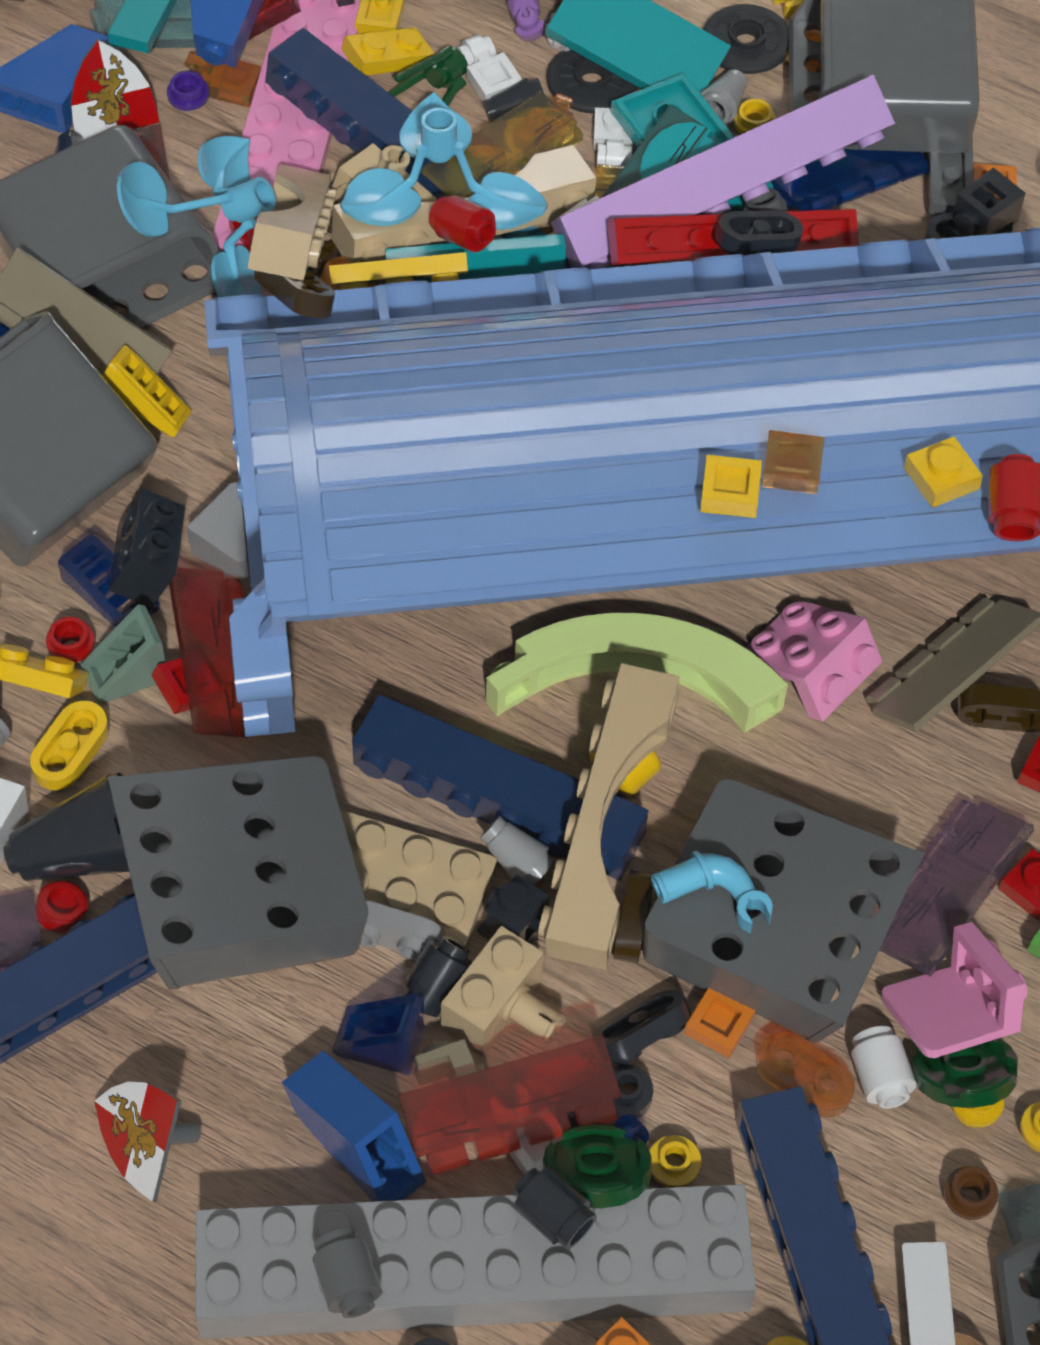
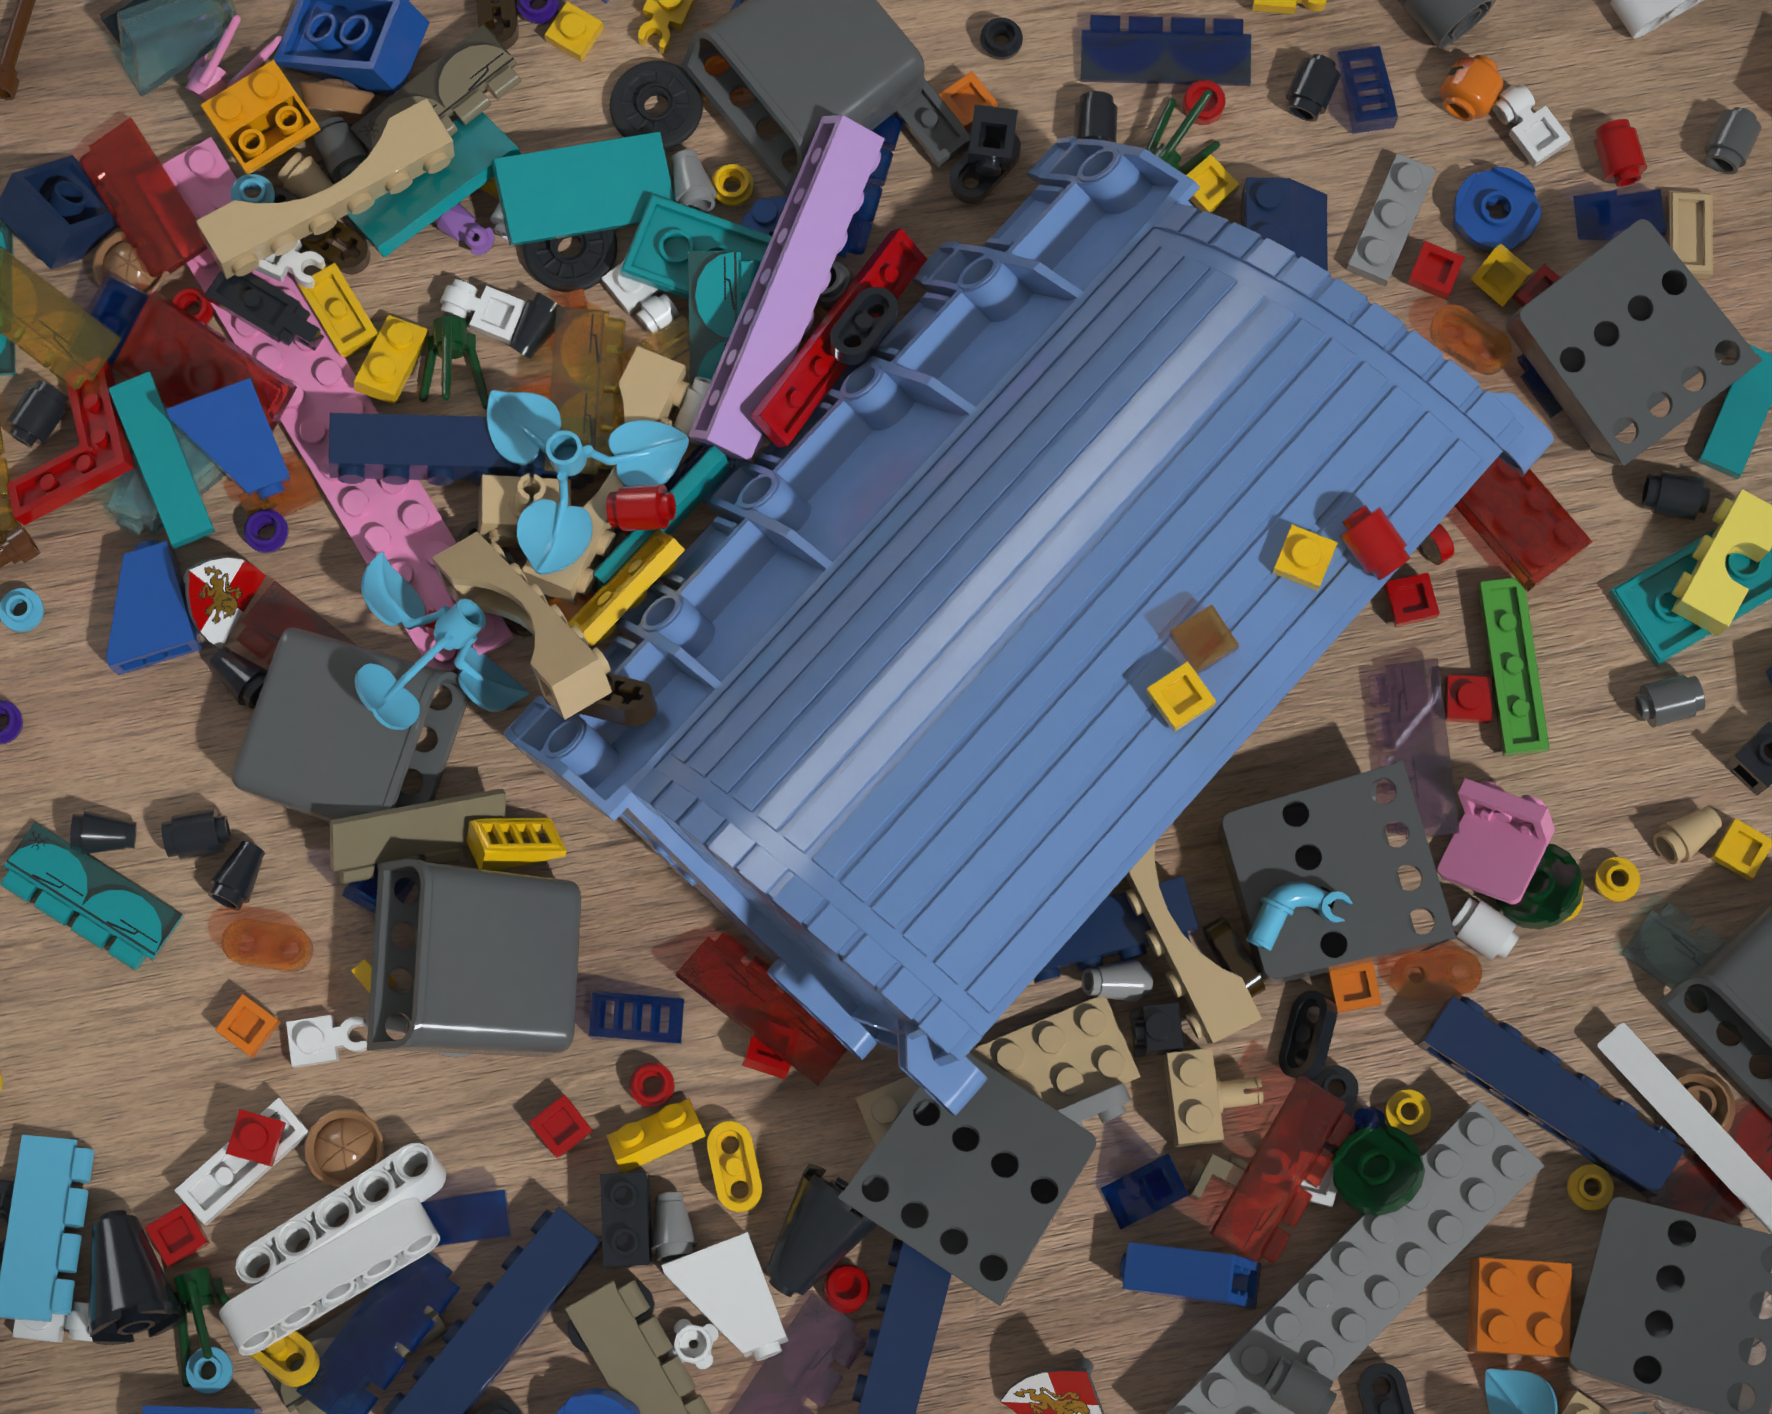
camera: 40 degrees left, 20 degrees up
sand green slope [80,604,165,703] -> none
black brick [108,489,185,608] -> none
light grey slope [187,483,251,587] -> none
black brick [402,936,472,1017] -> none
black brick [513,1166,597,1250] -> none
reddish brown plate [944,1166,998,1220] -> none

